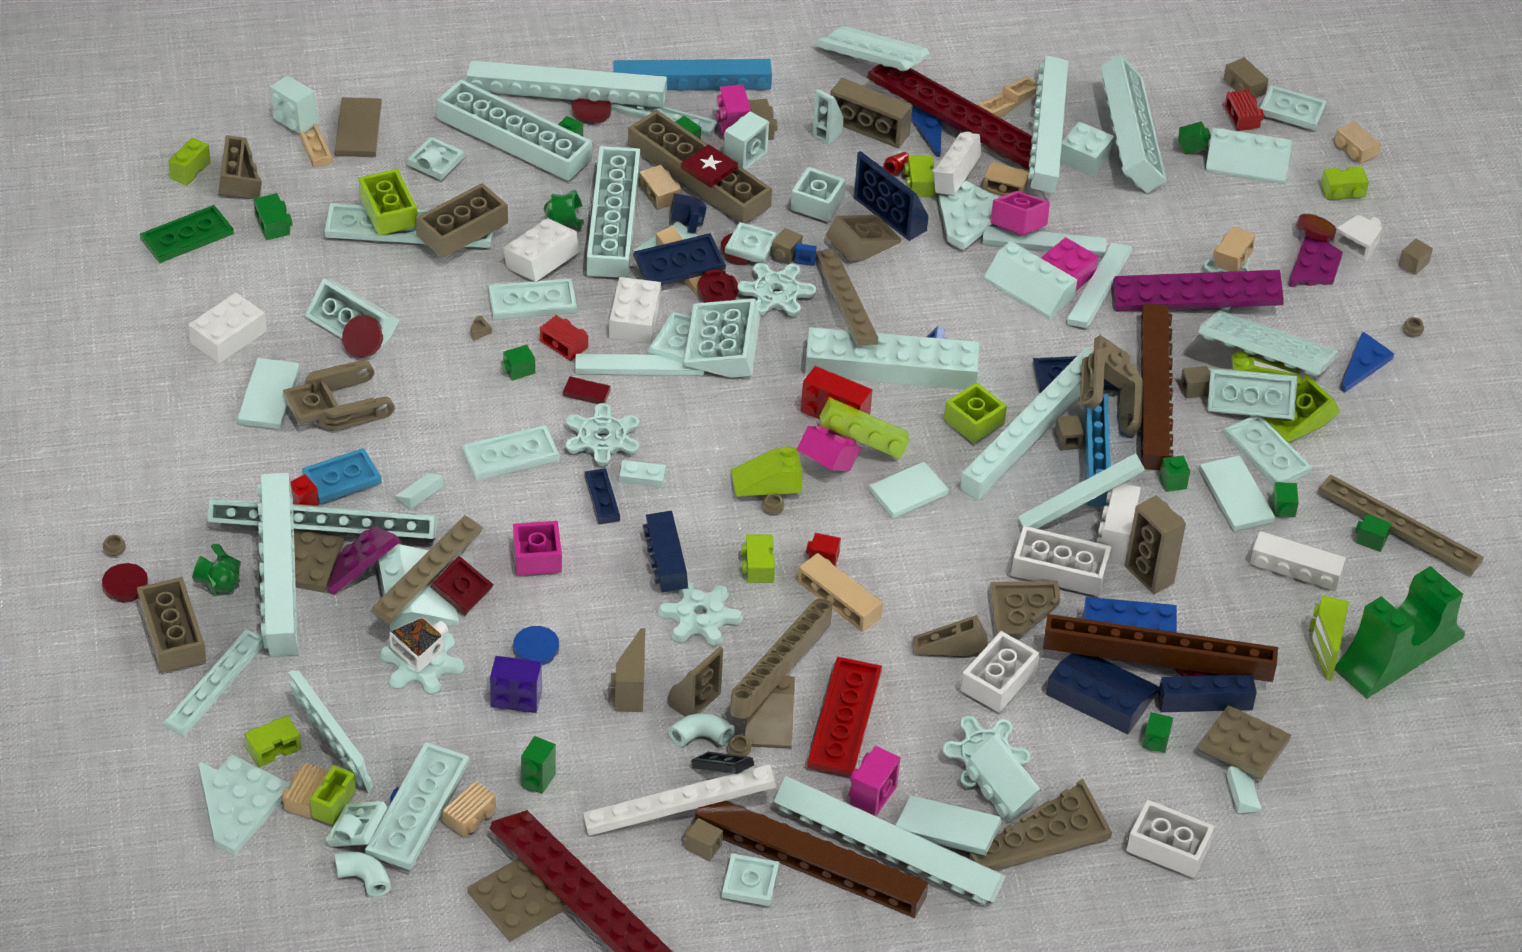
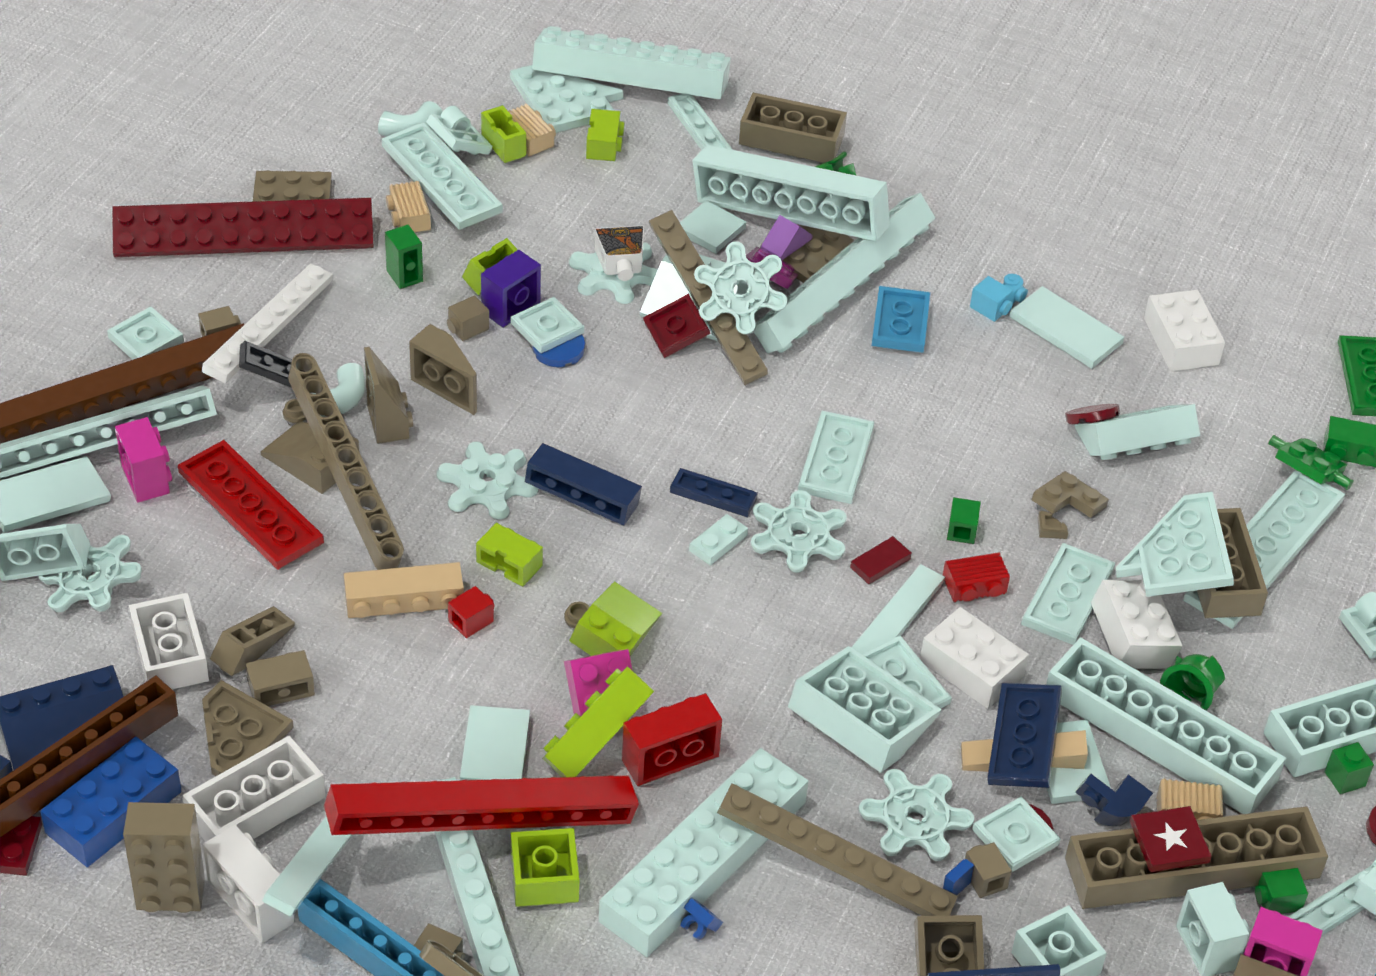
camera: 125 degrees right, 0 degrees up
dark red tile [102,563,148,602] -> none
dark tan plate [103,534,126,556] -> none
dark tan plate [283,360,395,431] -> none
light aqua plate [288,670,373,793] -> none
red brick [290,474,319,506] -> none
lime brick [358,168,418,236] -> none
light aqua slope [395,473,443,510] -> none
dark pink brick [513,521,562,575] -> none
dark red tile [697,269,739,303] -> none
none -> dark tan brick [246,650,315,706]
none -> red brick [324,775,639,835]
none -> dark tan brick [447,295,489,341]
none -> lime brick [462,238,518,296]
none -> light aqua tile [511,297,584,353]
none -> light aqua brick [532,26,731,100]
none -> light aqua tile [680,200,746,254]
none -> light aqua plate [694,241,787,335]
none -> medium lavender slope [761,215,813,261]
none -> medium azure brick [970,274,1028,322]
none -> dark tan plate [1031,471,1109,518]
none -> light aqua wing [1116,492,1234,597]
none -> green plate [1268,435,1354,490]

